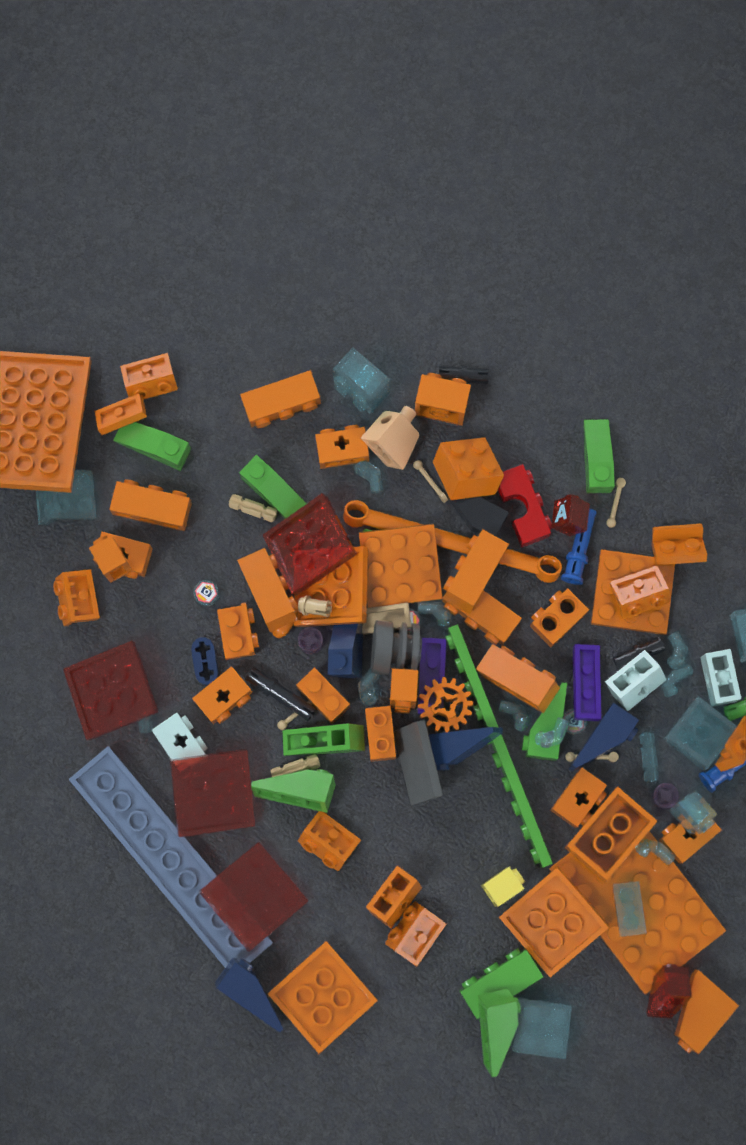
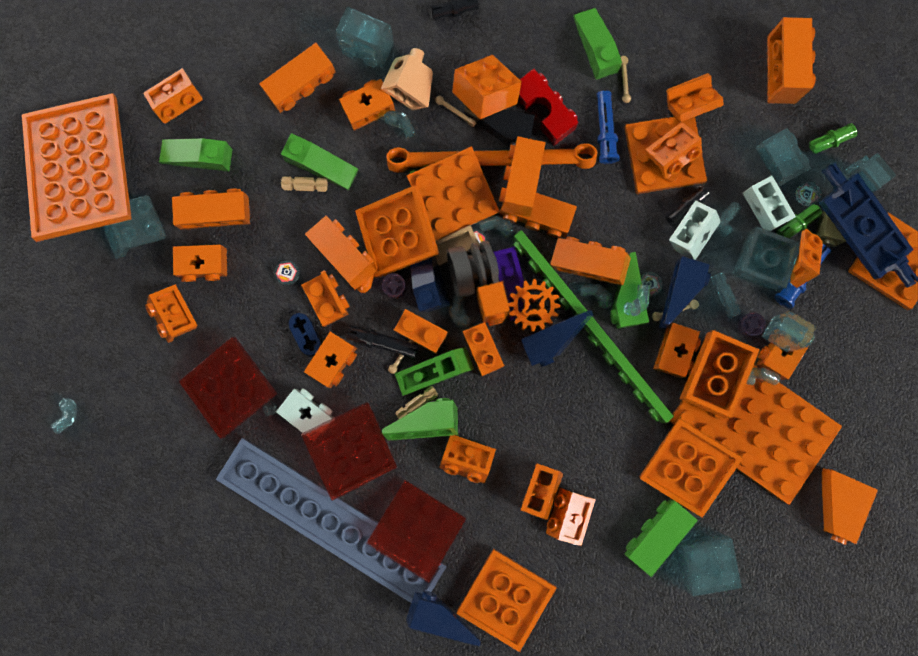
camera: 20 degrees left, 5 degrees up
orange brick [89,535,132,583] -> none
orange plate [95,393,147,435] -> none
clear red plate [263,493,357,596] -> none
tan pin [298,595,332,617] -> none
dark grey tile [393,720,443,805] -> none
orange brick [415,373,471,426] -> none
bright green slope [478,989,521,1077] -> none
light yellow brick [481,867,525,907] -> none
orange brick [530,589,589,648] -> none
clear red brick [551,494,590,536] -> none
dark purple plate [573,644,601,721] -> none
clear light blue plate [612,881,647,937] -> none
clear red slope [647,964,692,1019] -> none
clear light blue arm [667,631,688,669] -> none

